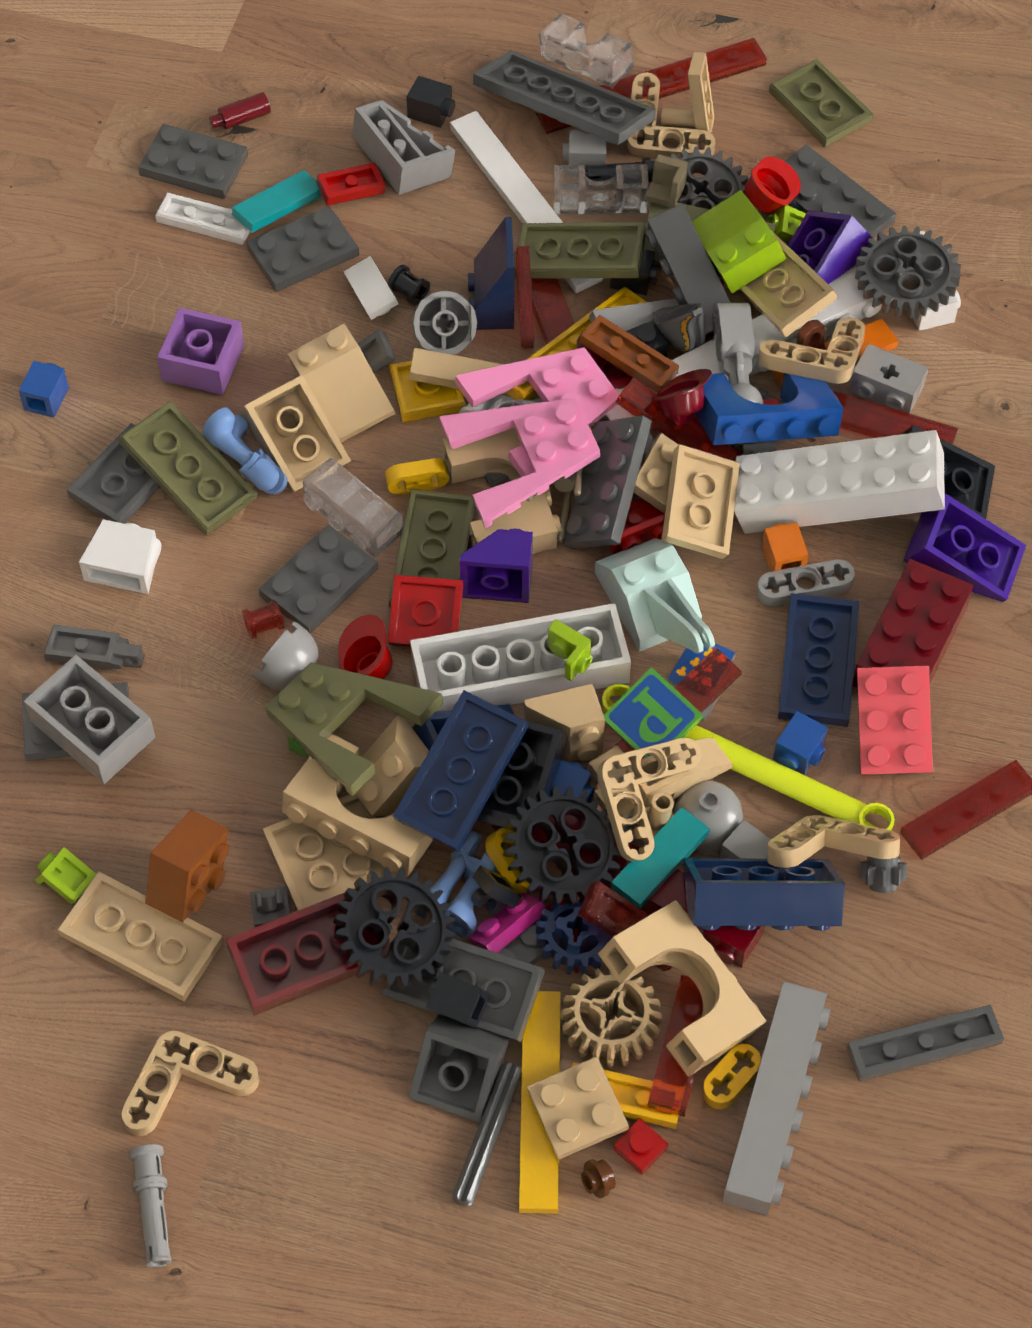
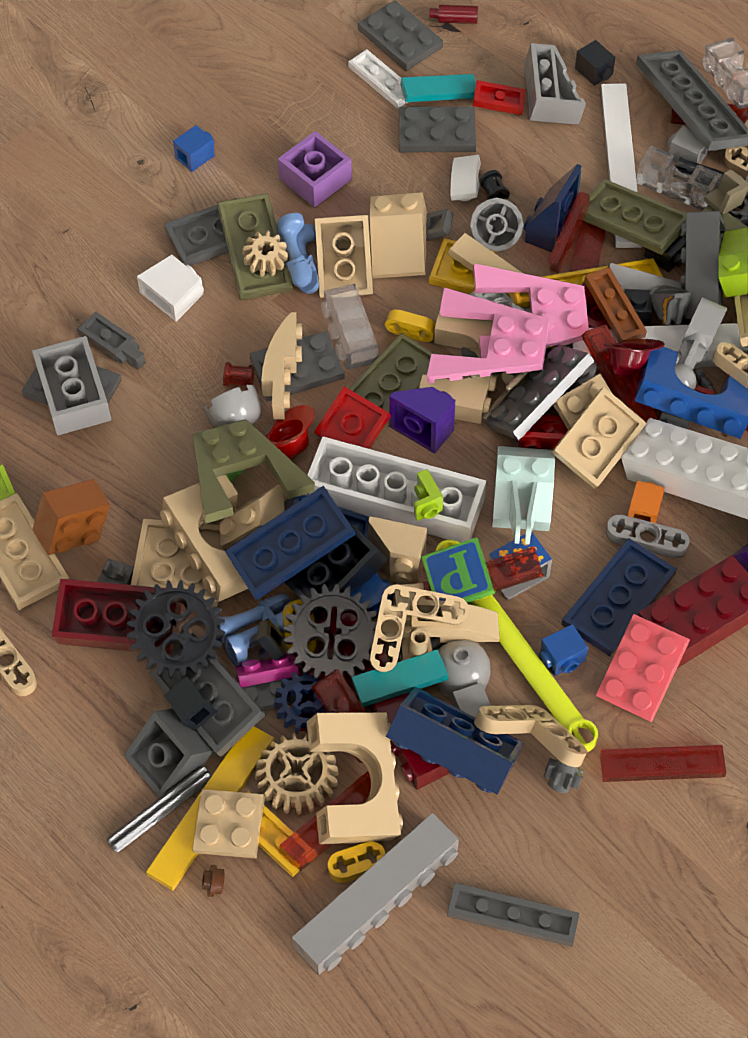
camera: 30 degrees right, 0 degrees up
red plate [613,1118,668,1175] -> none
none -> tan gear [242,230,288,277]
none -> tan slope [261,312,302,419]

